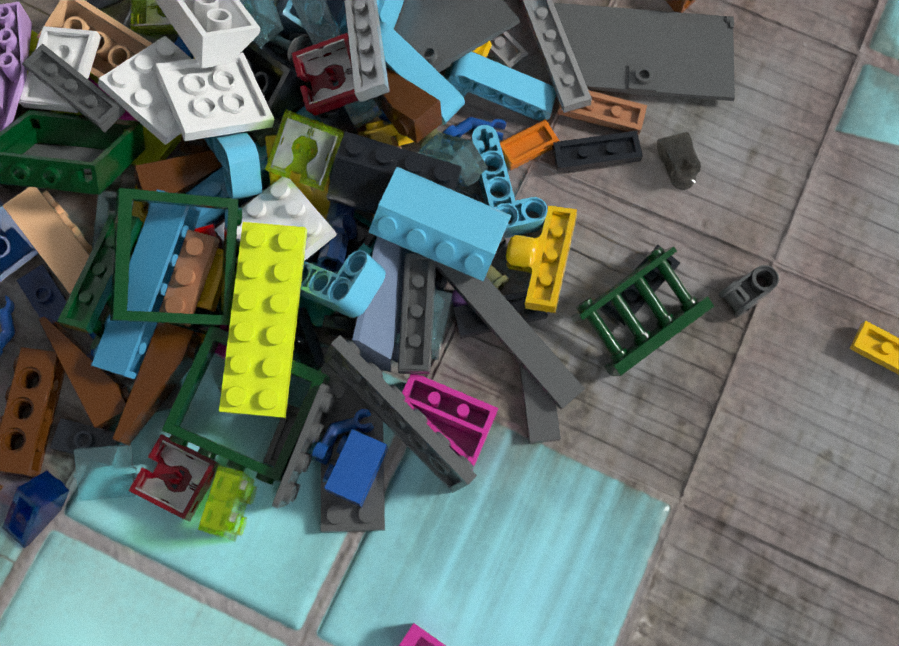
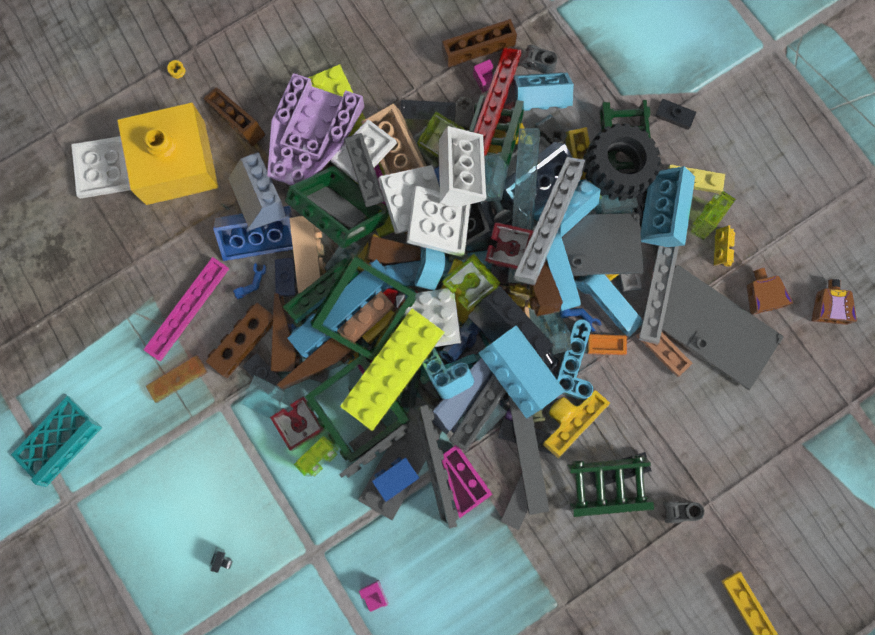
camera: 35 degrees right, 5 degrees up
clear blue slope [2,470,70,548] -> none
blue arm [312,409,374,465] -> none
black plate [552,131,643,173] -> none
clear smoke piece [657,131,701,190] -> none

